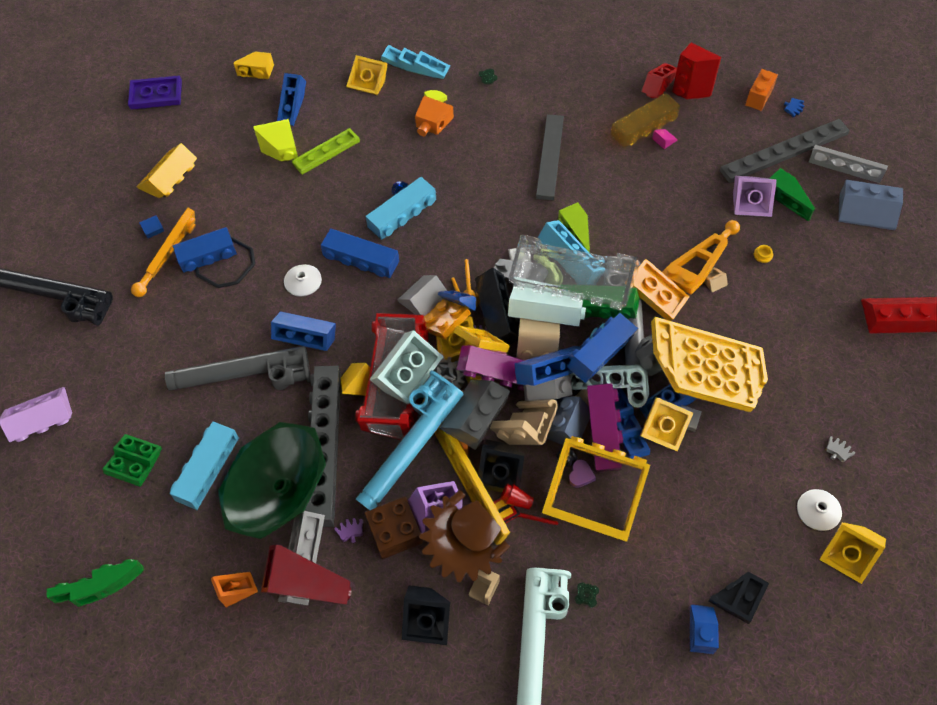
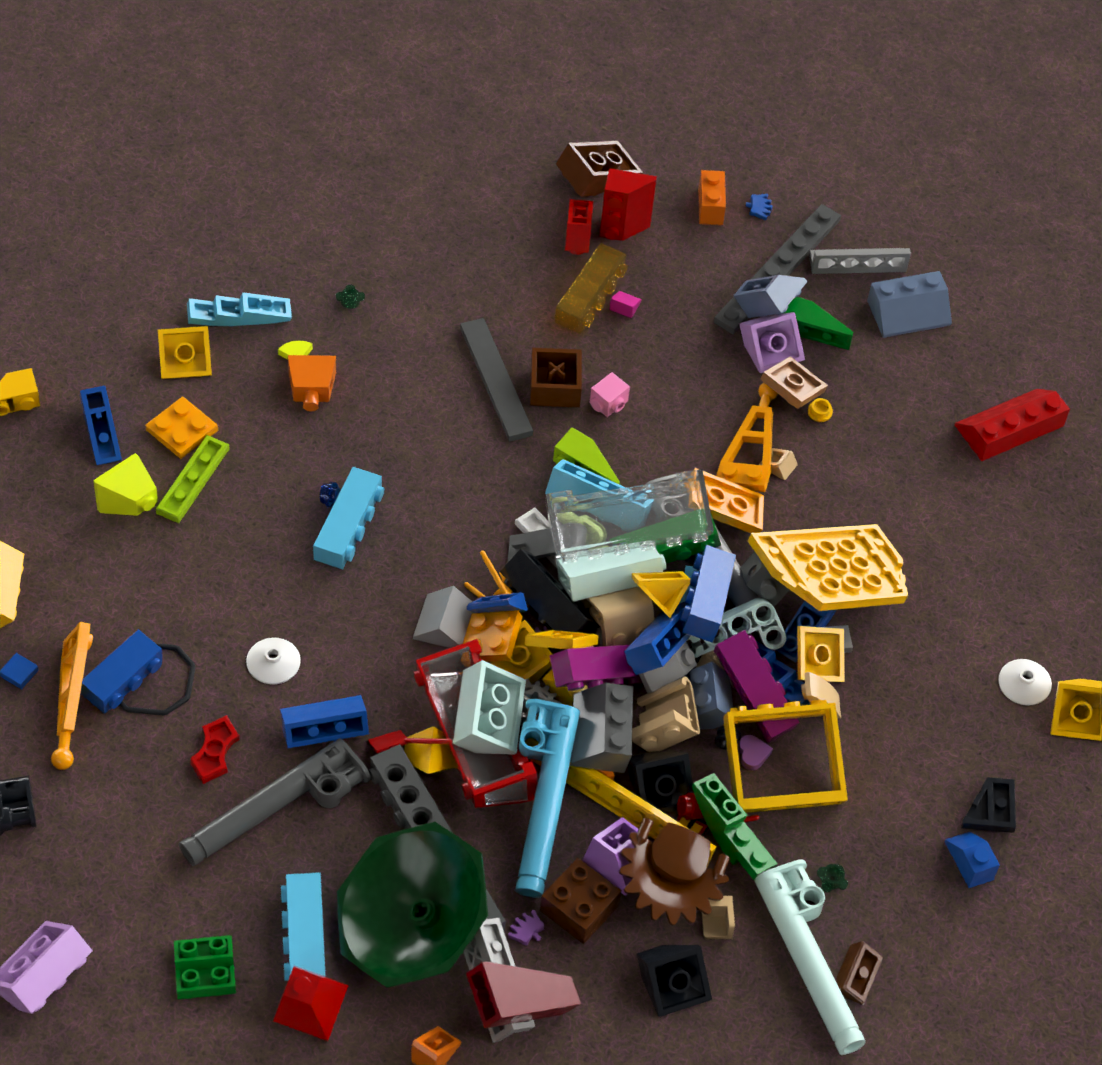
camera: 35 degrees left, 5 degrees down
blue brick [321,228,399,278] -> none
light grey piece [826,436,855,462] -> none
none -> light orange plate [145,396,218,459]
none -> red tile [190,715,240,784]
none -> red slope [273,965,349,1041]
none -> red piece [368,730,453,753]
none -> reddish brown brick [530,348,582,408]
none -> reddish brown slope [556,141,643,196]
none -> bright pink brick [589,372,630,417]
none -> yellow slope [632,571,690,618]
none -> green slope [692,773,778,880]
none -> sand blue slope [733,275,807,318]
none -> medium nougat plate [760,356,828,409]
none -> tan slope [801,672,841,719]
none -> reddish brown slope [835,941,883,1005]

